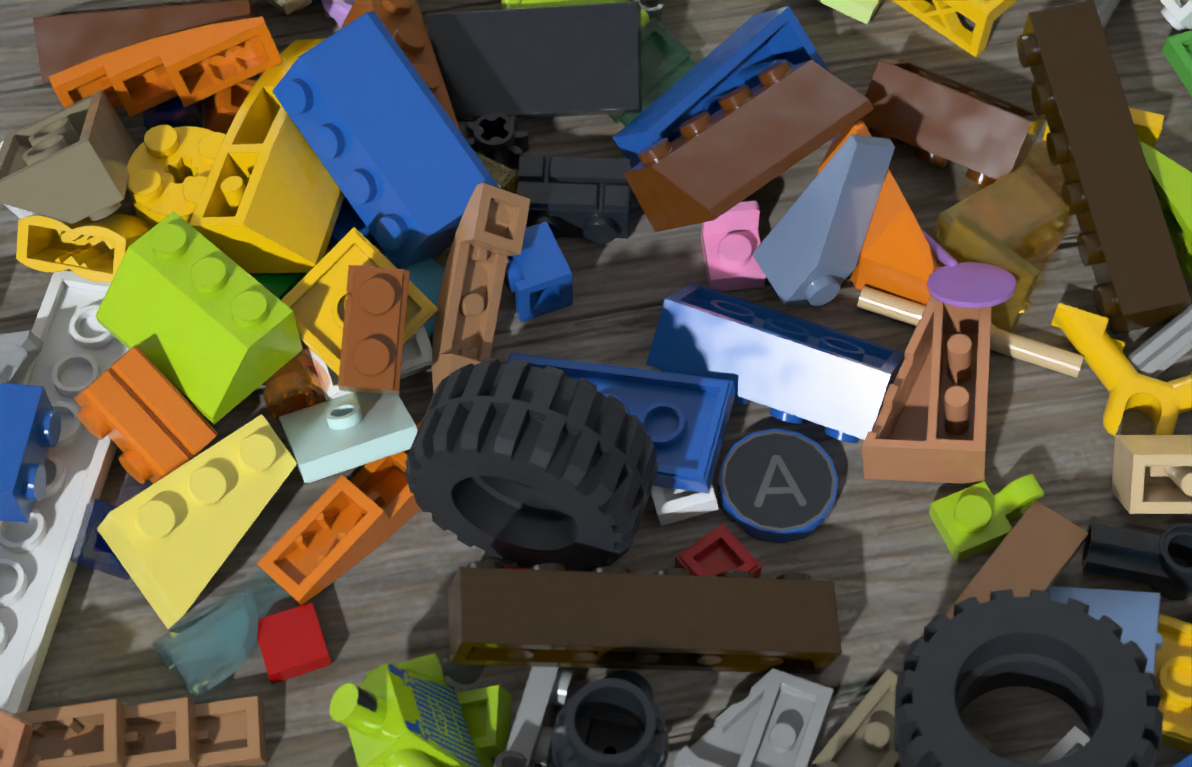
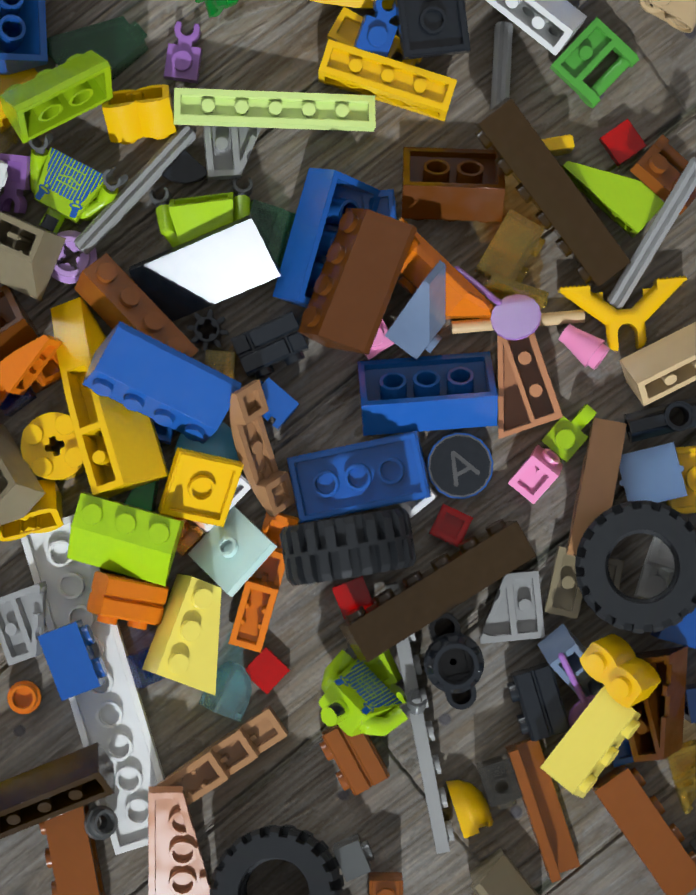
camera: 30 degrees left, 30 degrees up
dark orange brick [338,265,410,396] -> none
none -> bright pink bracket [508,445,563,504]
none -> bright pink cone [558,324,610,370]

